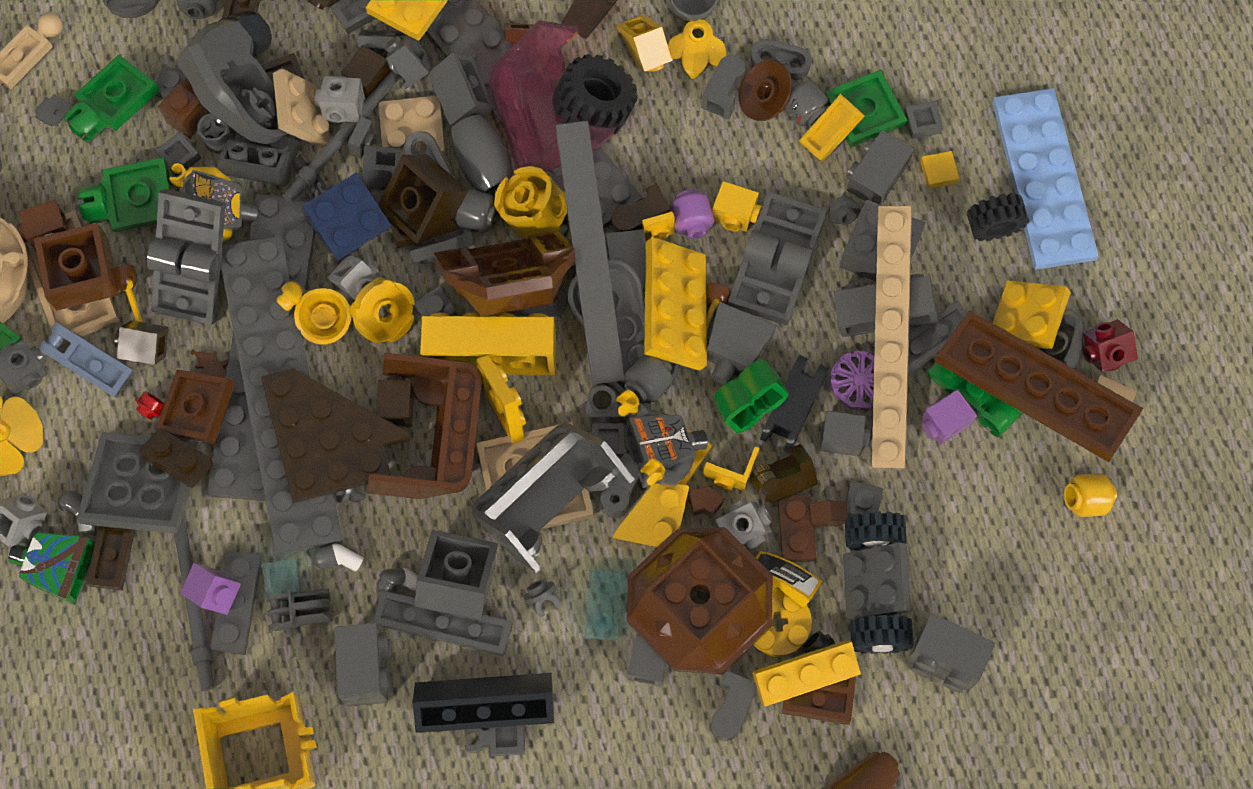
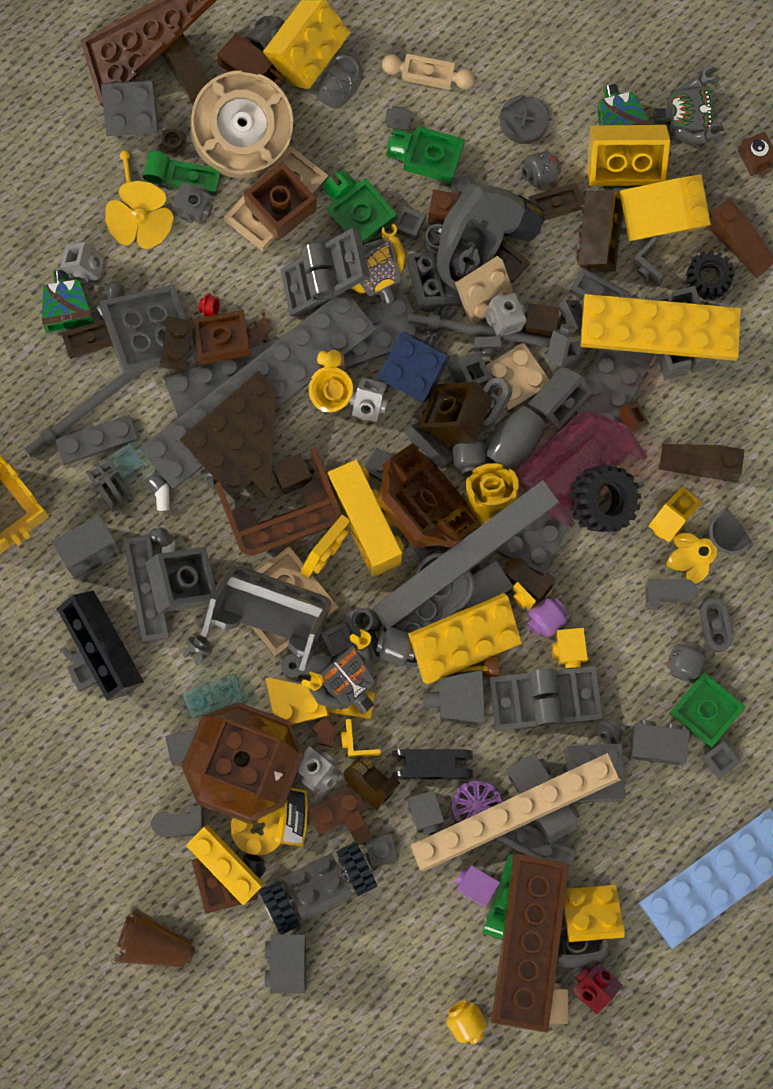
camera: 60 degrees right, 5 degrees up
reddish brown brick [17,199,70,251] -> none
sand blue plate [38,322,134,397] -> none
reddish brown hinge [114,264,143,322] -> none
brick [114,320,168,365] -> none
medium lavender brick [180,563,241,615] -> none
yellow plate [349,277,415,343] -> none
green brick [713,359,789,434] -> none
reddish brown dish [739,60,792,121] -> none
yellow tile [799,94,864,163] -> none
yellow tile [920,151,960,189] -> none
black tyre [967,193,1029,241] -> none

